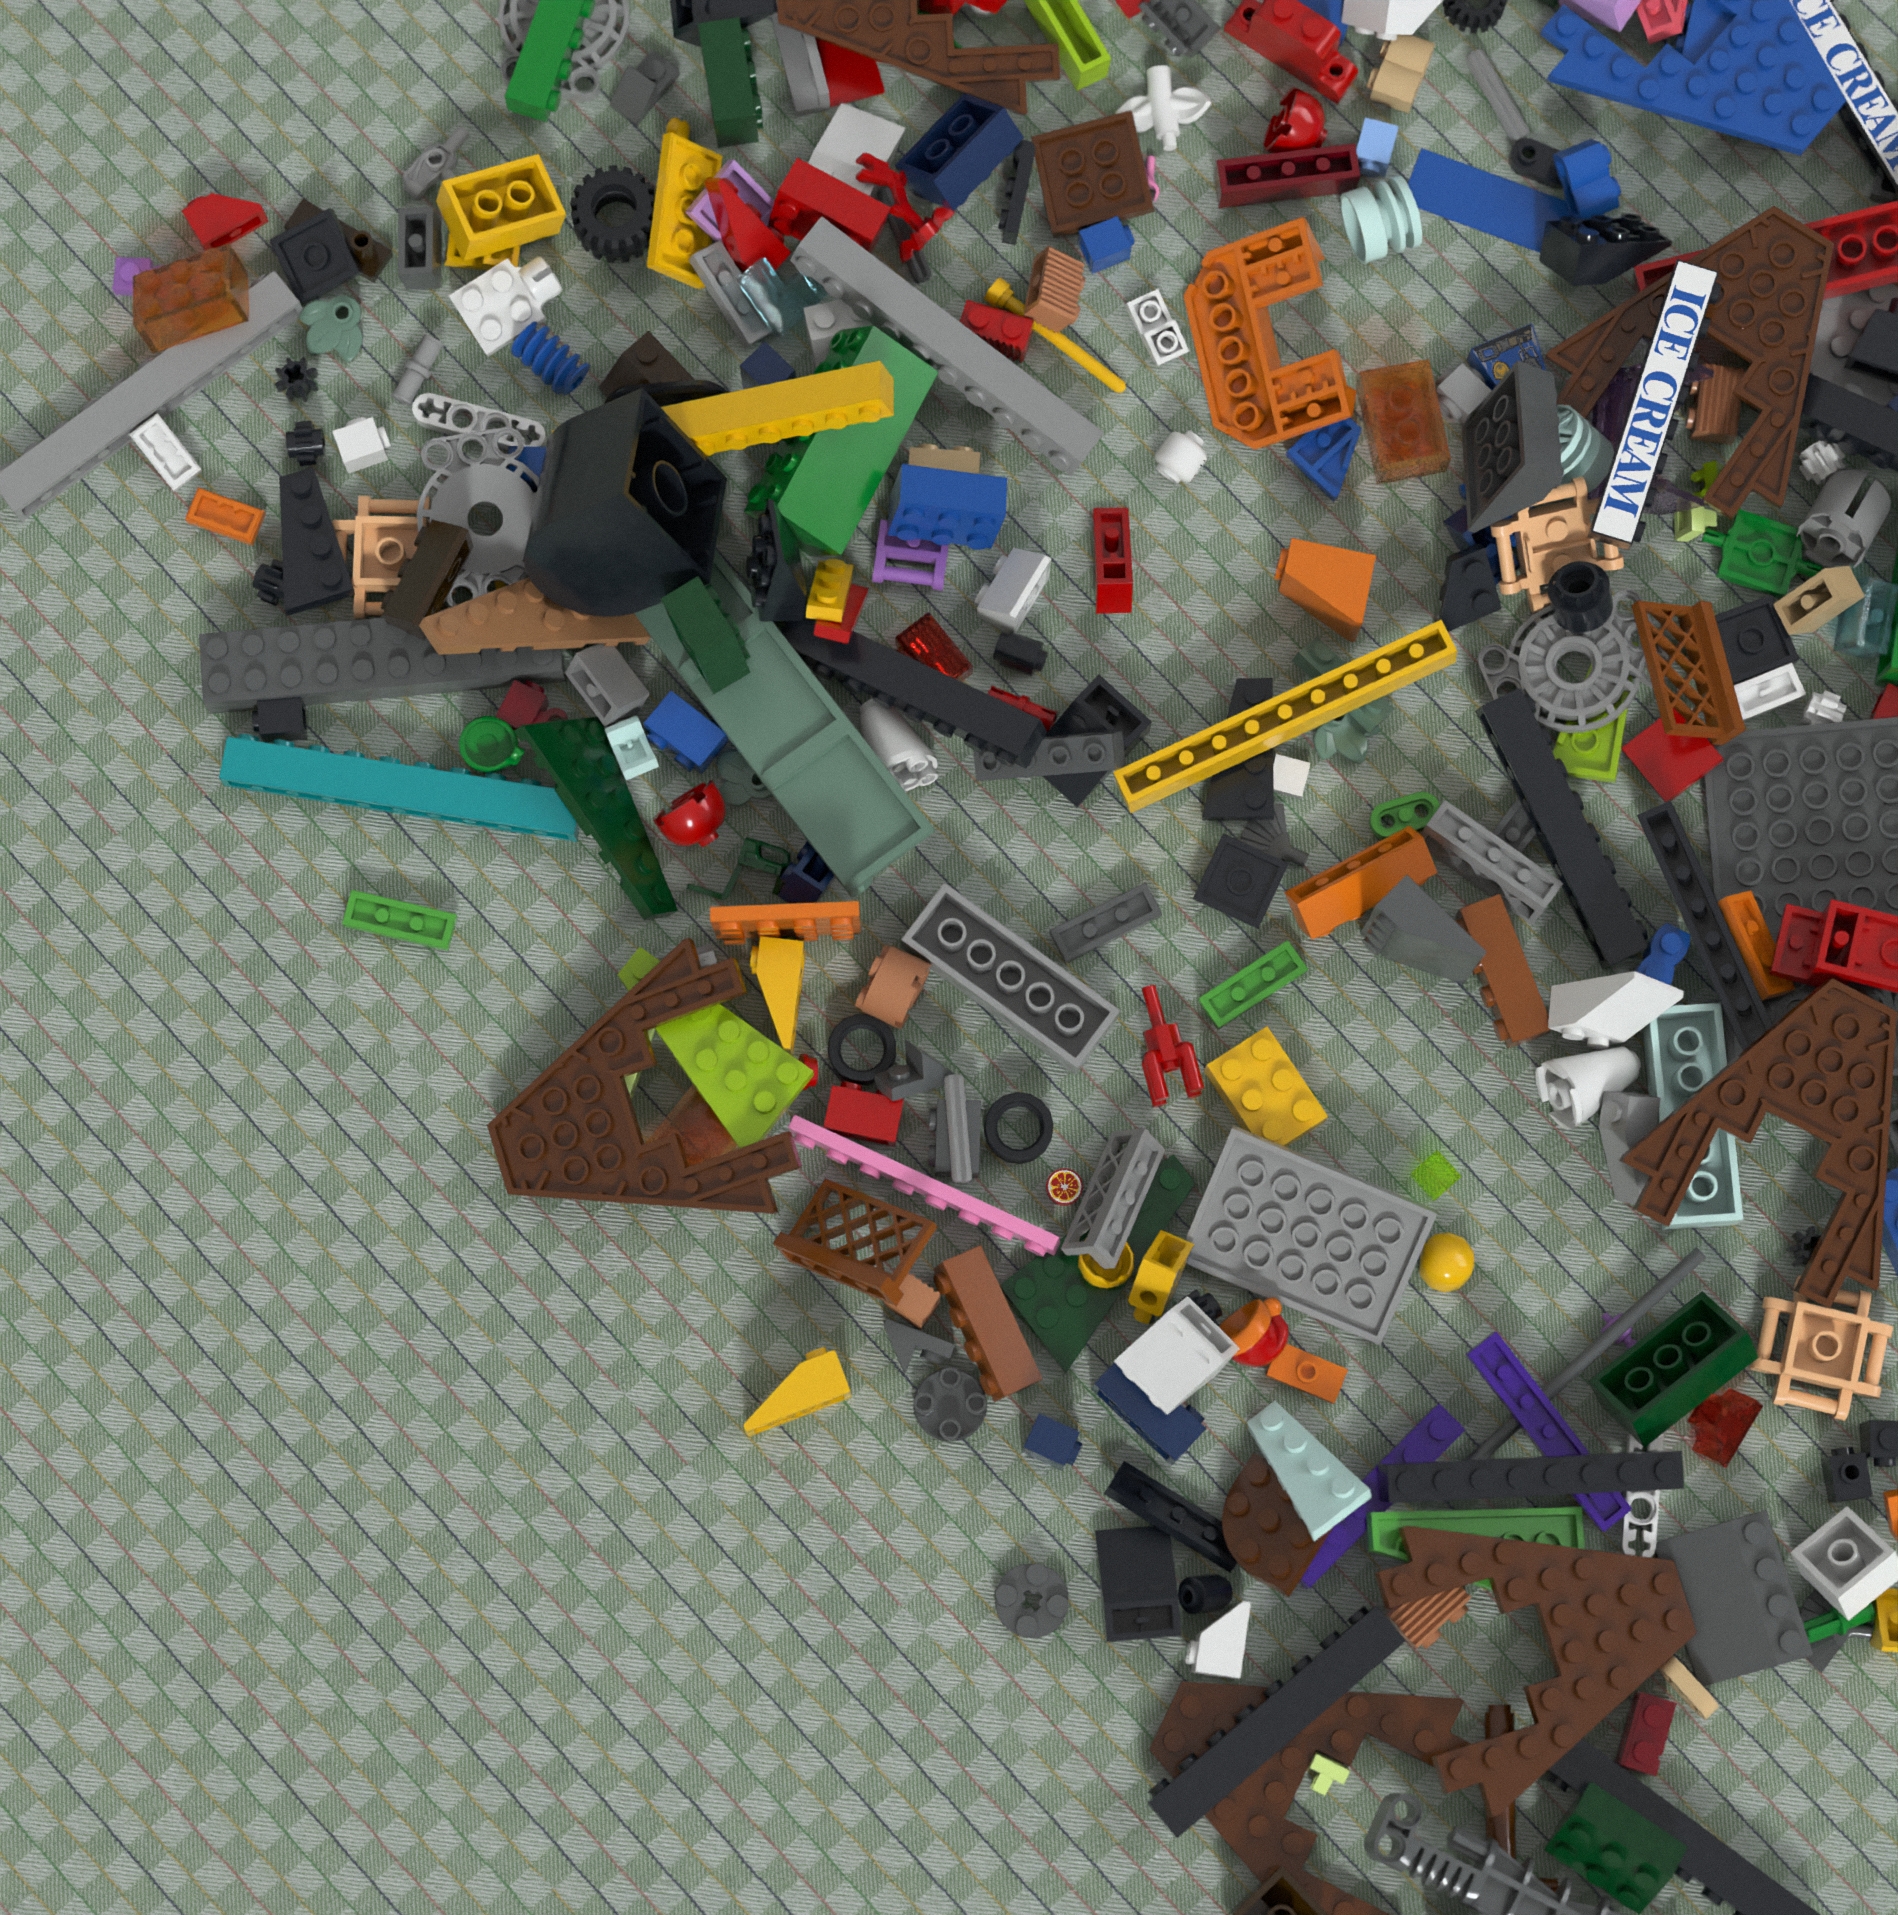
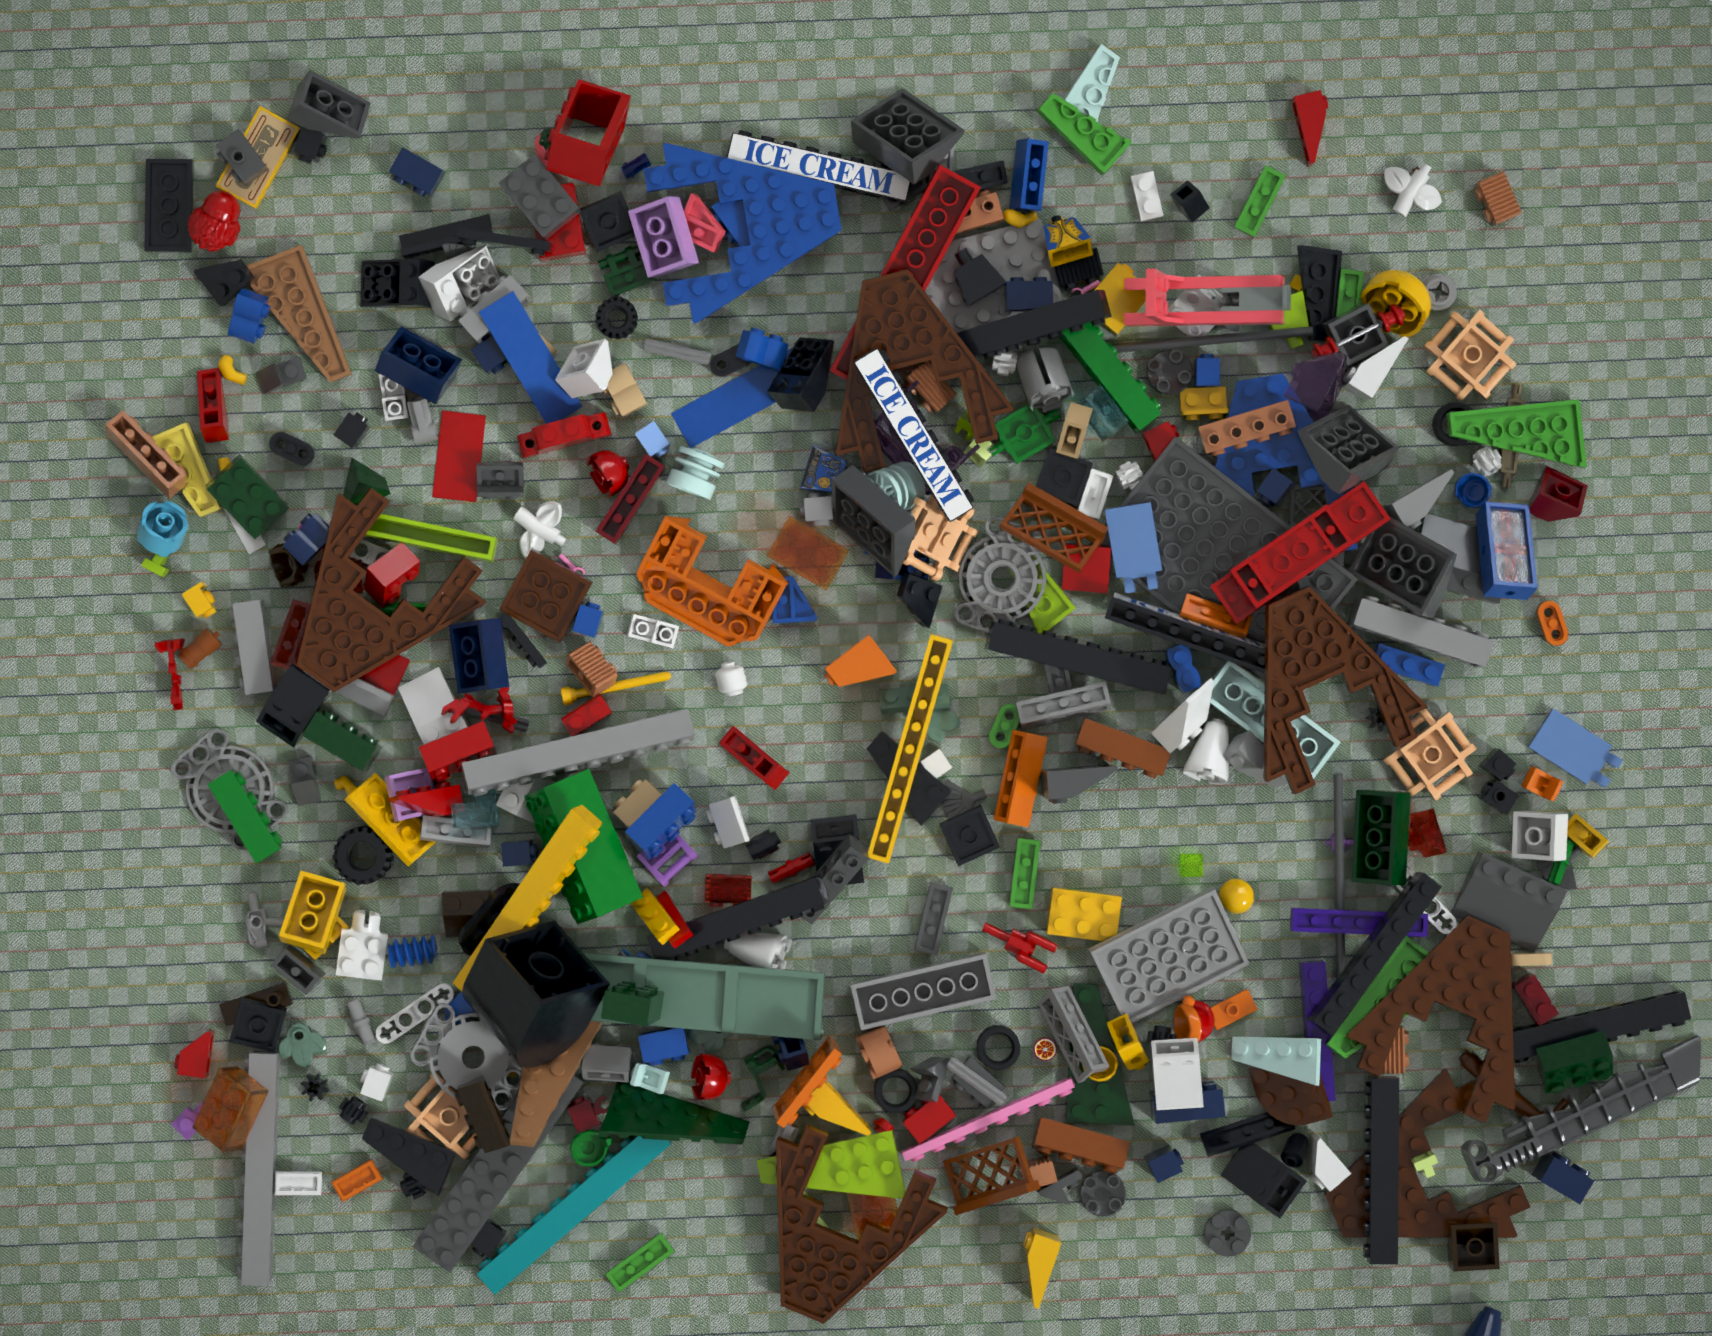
camera: 50 degrees left, 10 degrees up
black slope [746,499,808,622] -> none
black piece [1548,561,1613,633] -> none
none -> medium blue tile [1105,501,1163,593]

